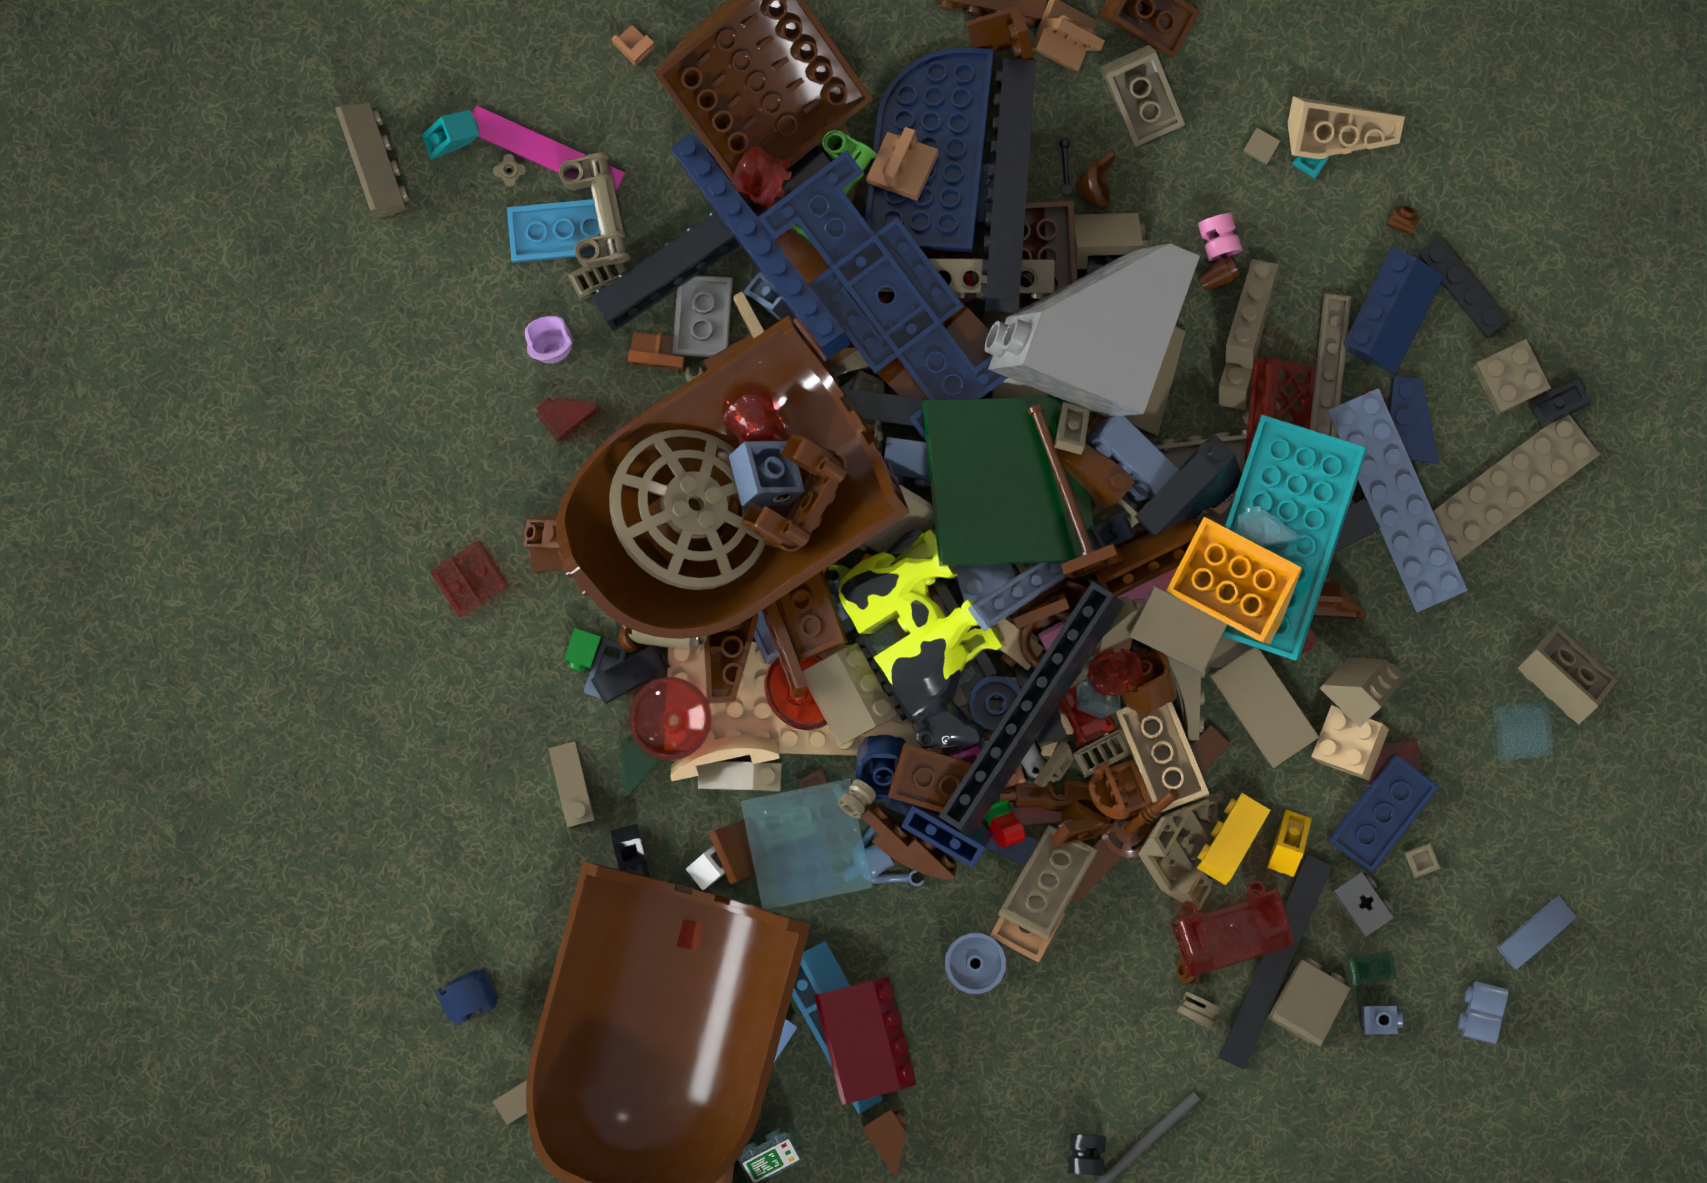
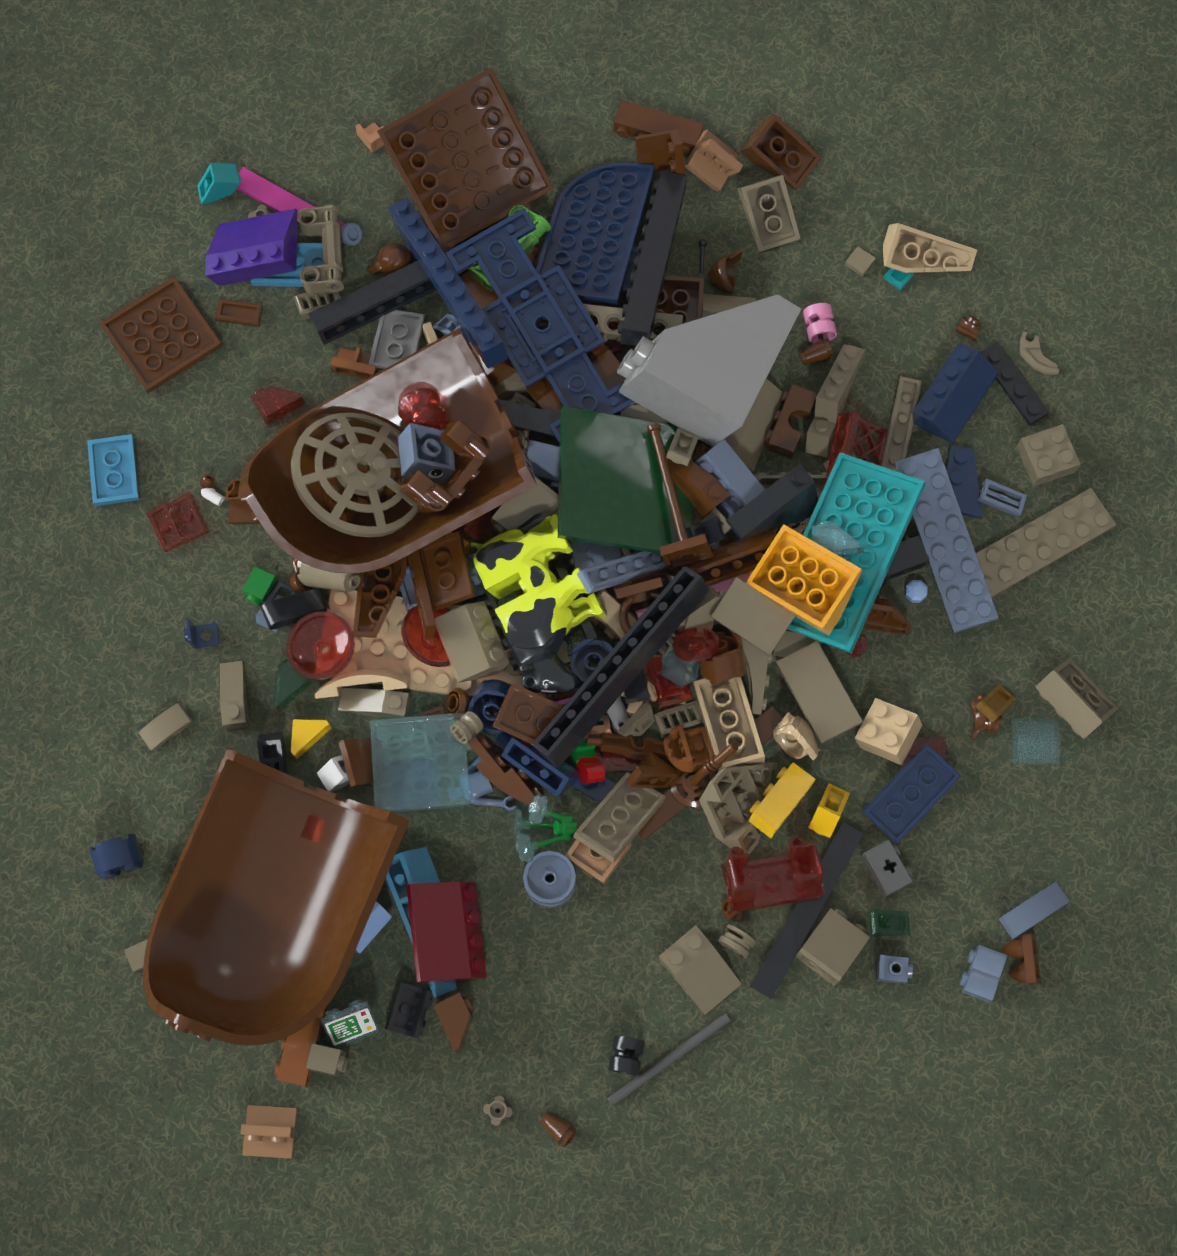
camera: 10 degrees right, 10 degrees down
dark tan slope [335,103,409,220] -> none
lavender helmet [525,316,573,364] -> none
clear red hair [732,146,791,208] -> none
medium nougat bracket [866,127,939,201] -> none
dark tan slope [1320,657,1406,727] -> none
dark tan tile [1404,843,1441,879] -> none
black plate [1529,379,1591,428] -> none
none -> dark azure plate [87,434,140,506]
none -> reddish brown plate [99,277,222,394]
none -> dark tan slope [138,703,192,751]
none -> dark blue bracket [184,619,219,649]
none -> arm [200,474,225,506]
none -> dark purple slope [205,208,298,285]
none -> reddish brown tile [215,299,263,327]
none -> yellow slope [291,719,332,759]
none -> sand blue tile [341,223,362,245]
none -> reddish brown hat [366,243,413,275]
none -> black bracket [384,982,432,1038]
none -> reddish brown cone [445,688,472,719]
none -> clear light blue plant [514,795,577,862]
none -> dark tan slope [658,925,741,1015]
none -> reddish brown arch [765,384,818,459]
none -> tan hair [773,712,820,760]
none -> light blue tile [905,580,928,603]
none -> reddish brown animal [970,696,1003,740]
none -> pearl gold tile [975,684,1016,723]
none -> sand blue tile [977,478,1027,517]
none -> reddish brown tile [1001,934,1041,985]
none -> dark tan piece [1019,331,1060,375]

